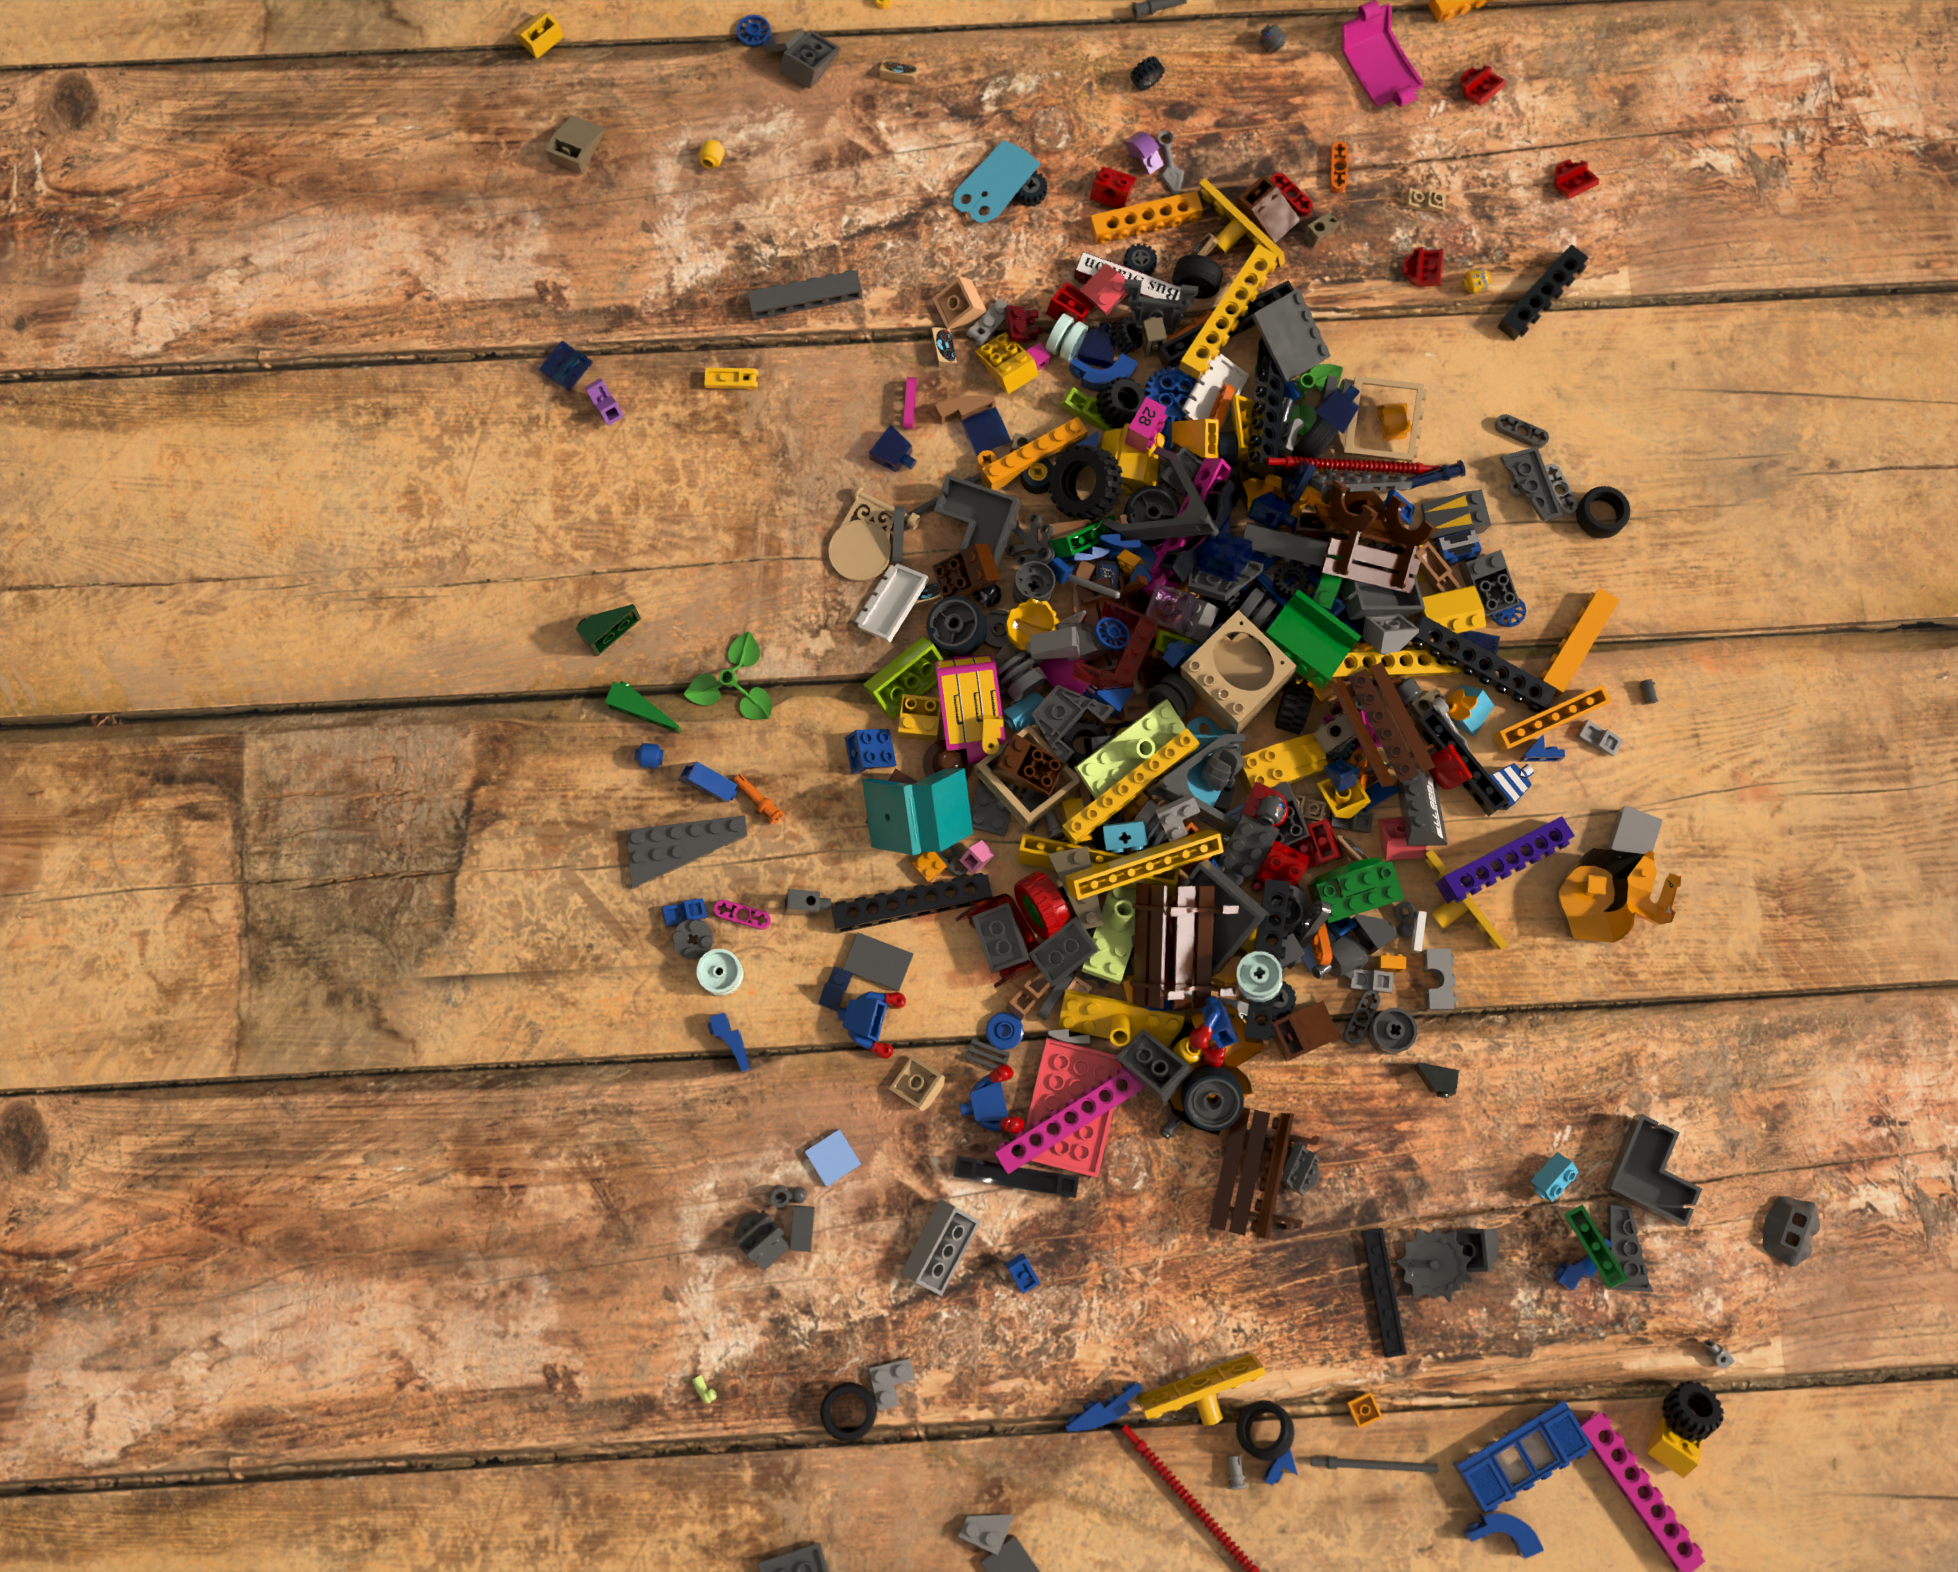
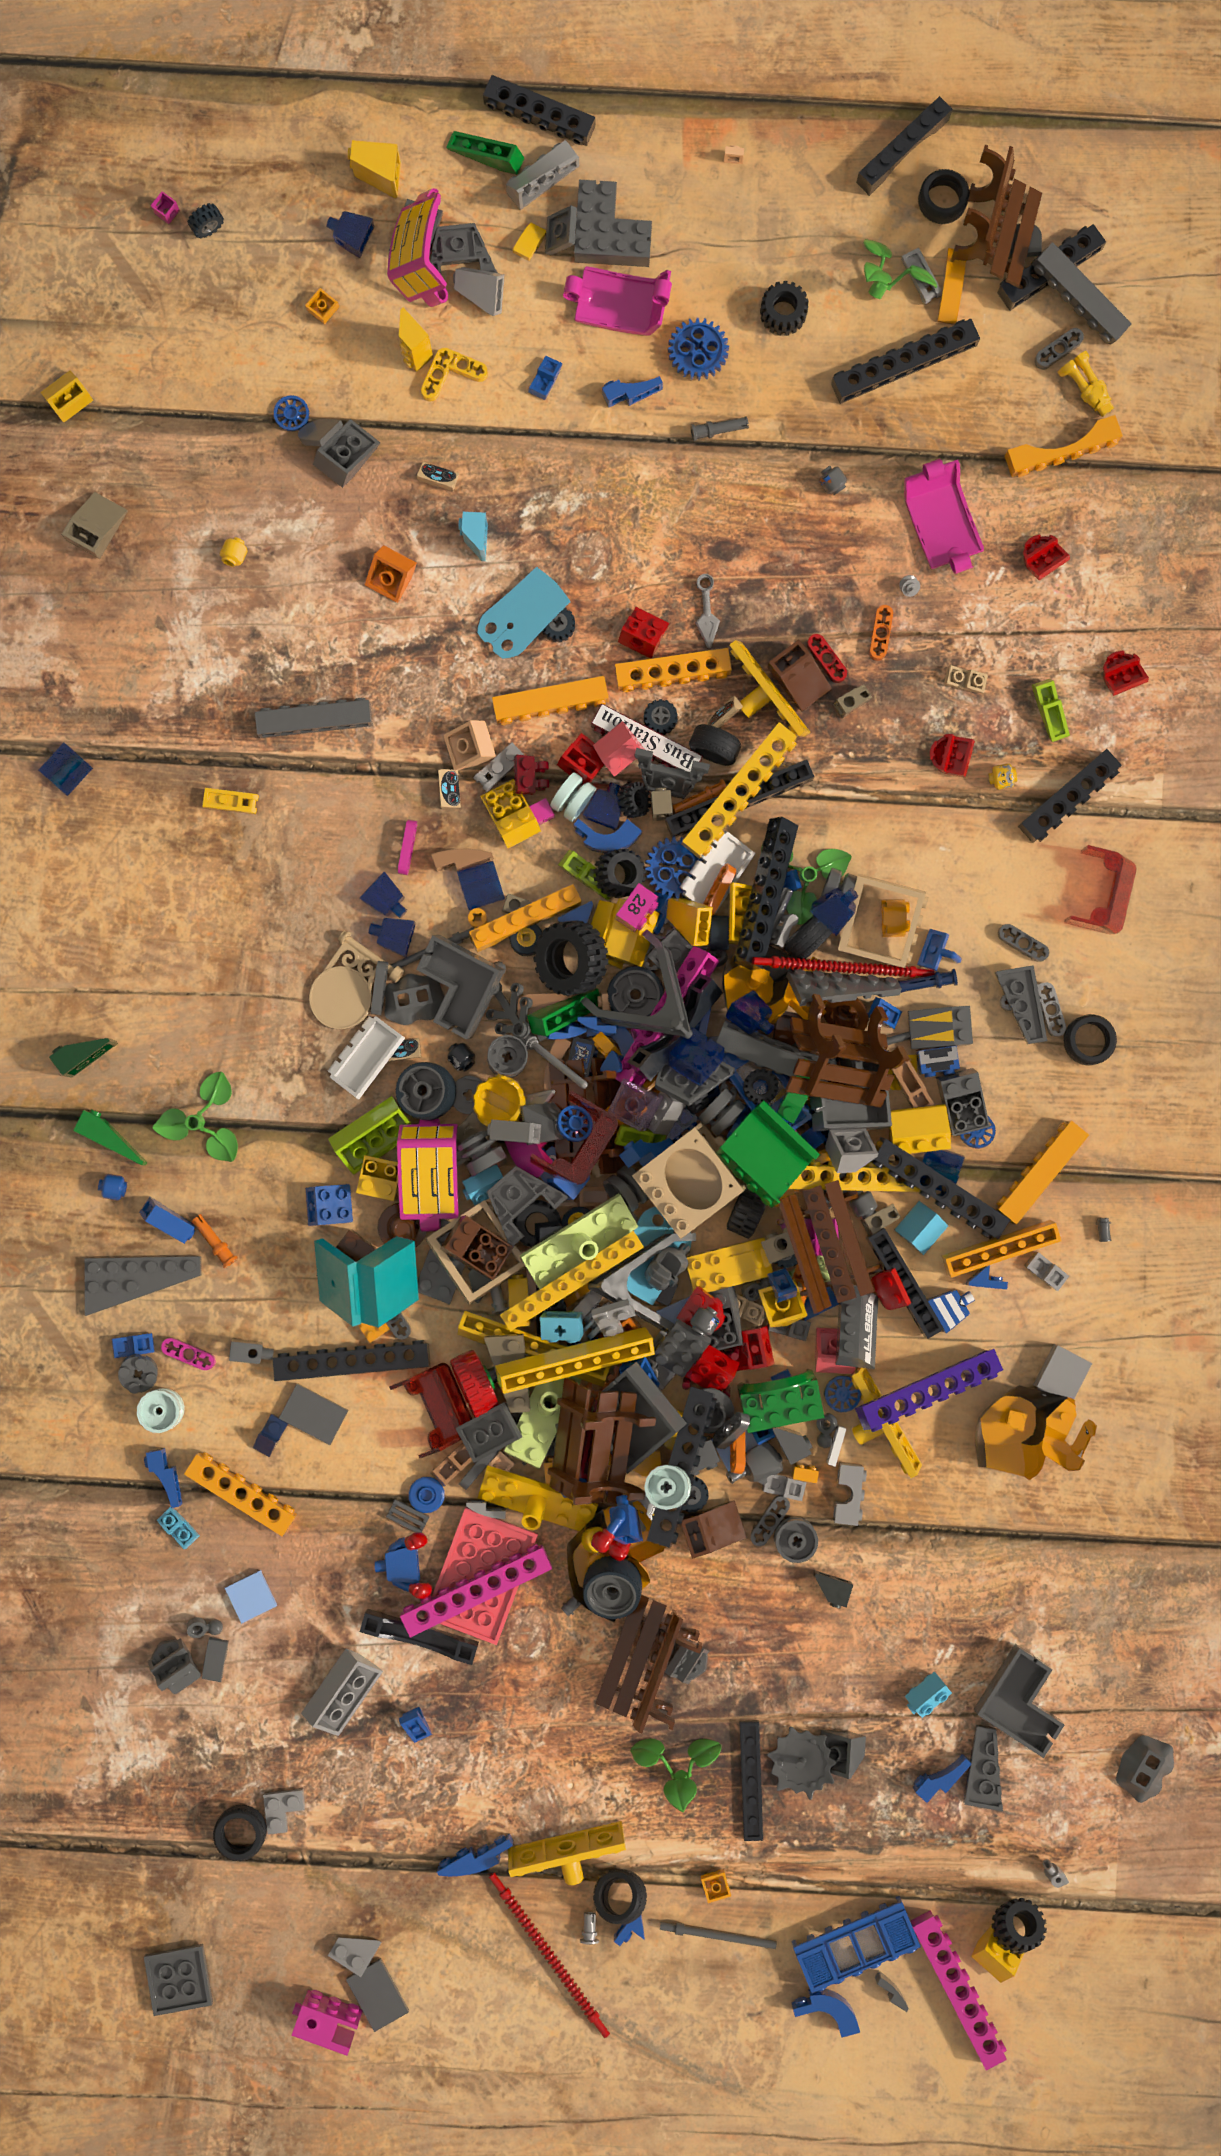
camera: 10 degrees right, 10 degrees up
medium lavender brick [584,378,624,426] -> none
yellowish green arm [692,1375,716,1403] -> none
blue torso [838,991,906,1059] -> none
tan slope [889,1056,945,1111] -> none
reddish brown slope [932,544,1001,599] -> none
bright pink brick [959,840,995,874] -> none
dark grey plate [972,902,1030,973] -> none
yellow leg [981,715,1003,755] -> none
blue tile [1050,557,1074,585] -> none
dark grey slope [1115,1029,1191,1104] -> none
medium lavender brick [1124,132,1164,175] -> none
black wheel [1130,56,1165,91] -> none
dark grey slope [1251,288,1331,383] -> none
dark blue plate [1281,460,1316,502] -> none
tan slope [1337,835,1368,862] -> none
light grey piece [1430,697,1471,752] -> none
light orange plate [1445,689,1478,721] -> none
green slope [1564,1204,1628,1290] -> none
none -> medium azure slope [157,1507,200,1549]
none -> light orange brick [184,1452,297,1536]
none -> orange slope [365,545,417,603]
none -> clear blue torso [368,918,416,958]
none -> dark grey piece [385,974,445,1025]
none -> medium azure slope [459,512,488,562]
none -> light orange brick [492,676,609,725]
none -> bright green plant [630,1738,722,1812]
none -> dark grey plate [741,1277,771,1301]
none -> blue wheel [824,1376,861,1412]
none -> dark grey slope [875,1971,909,2012]
none -> light grey wheel [899,575,920,597]
none -> blue plate [917,929,962,971]
none -> lime slope [1032,679,1070,742]
none -> clear red windscreen [1064,845,1137,935]

